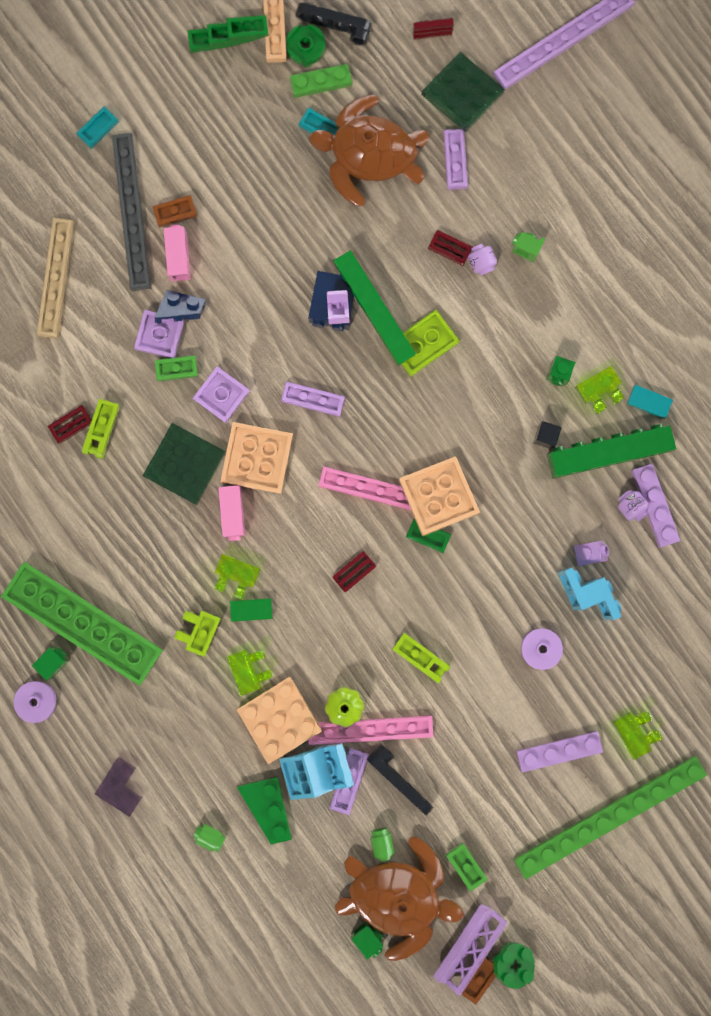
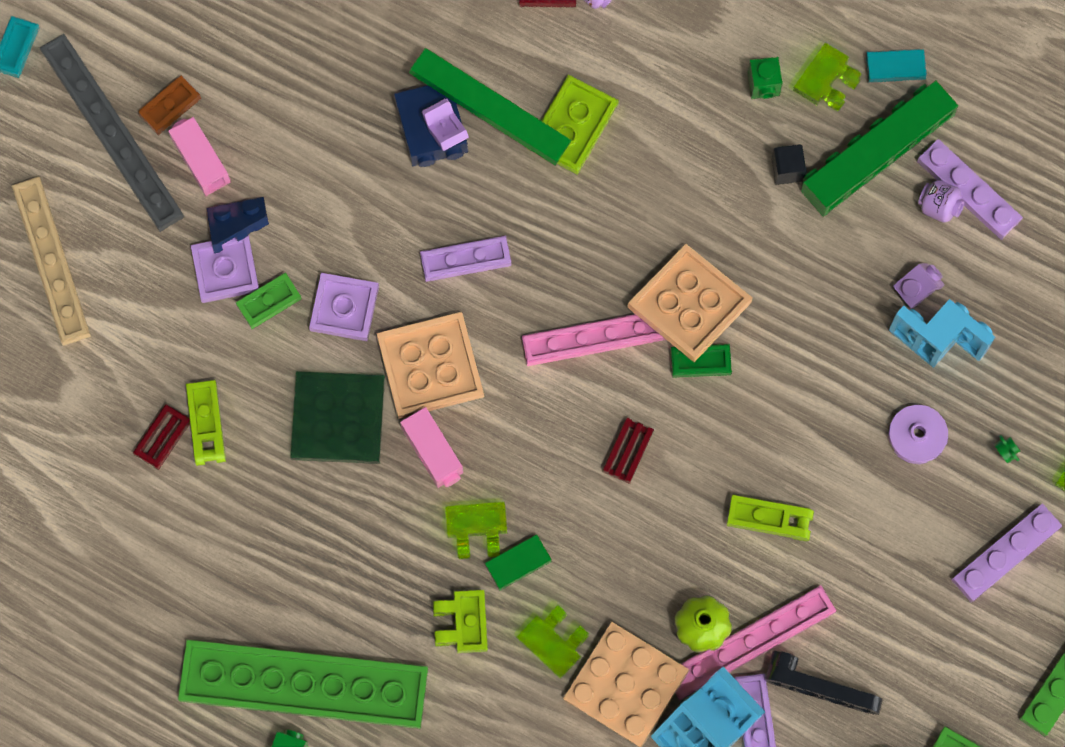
camera: 25 degrees left, 10 degrees down
none -> green plate [994,435,1020,464]

